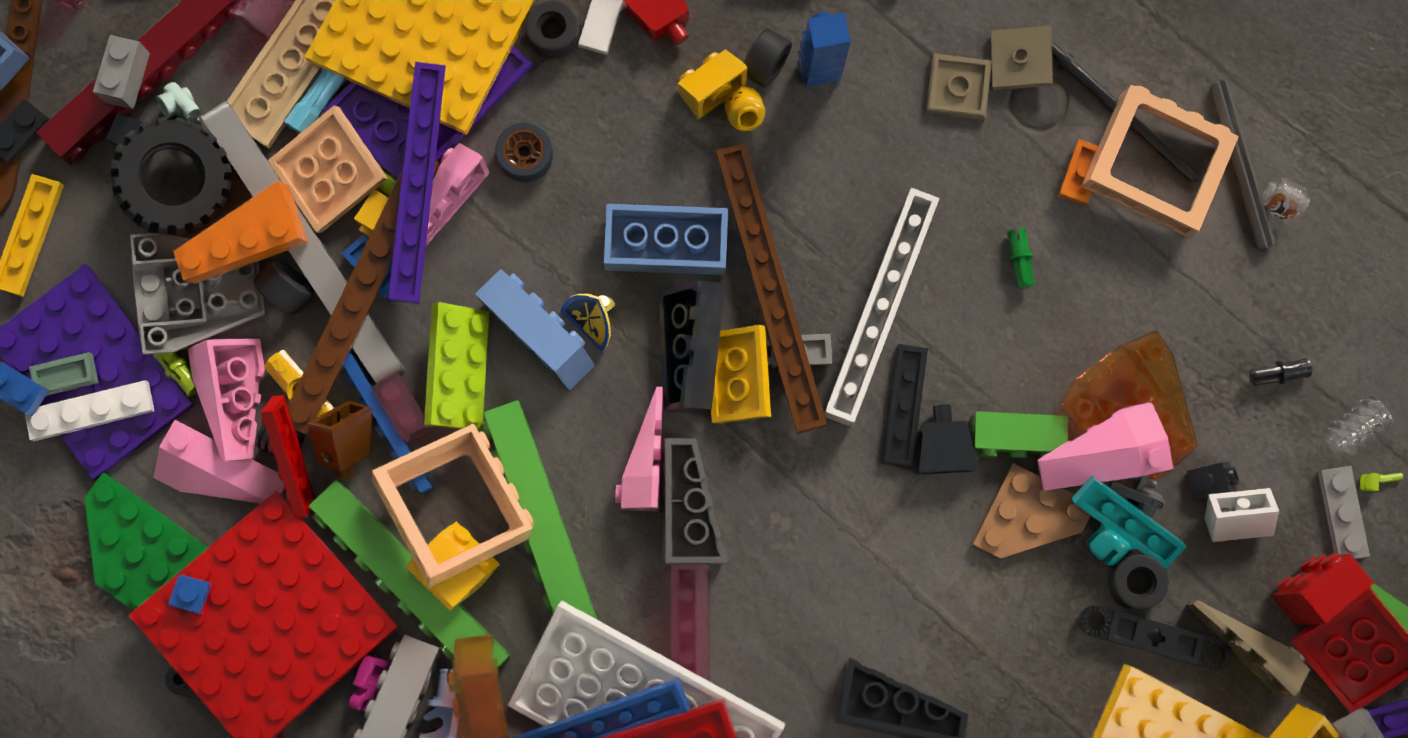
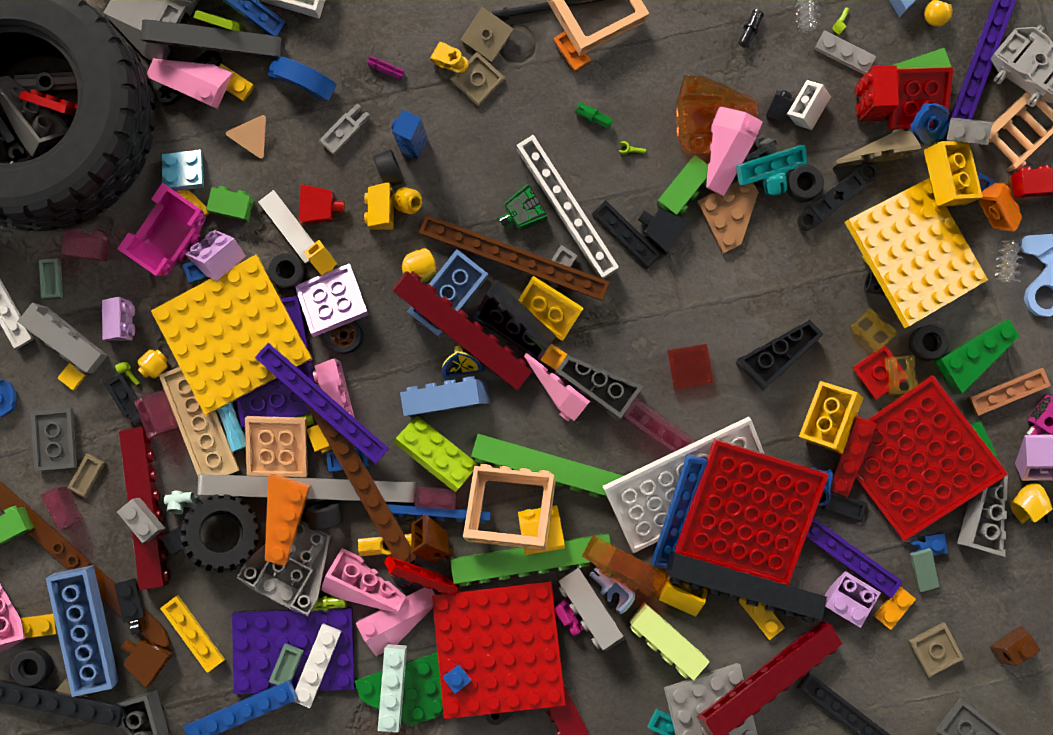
camera: 50 degrees left, 5 degrees up
none -> plate [295,264,369,337]
none -> yellow brick [304,240,337,275]
none -> light aqua brick [378,644,407,733]
none -> dark red brick [391,271,532,390]
none -> yellow piece [402,248,437,283]
none -> yellow piece [430,42,469,74]
none -> torso [498,184,548,230]
none -> light orange plate [540,344,567,371]
none -> lime hand [619,141,646,155]
none -> clear red plate [667,344,714,389]
none -> blue plate [910,103,950,144]

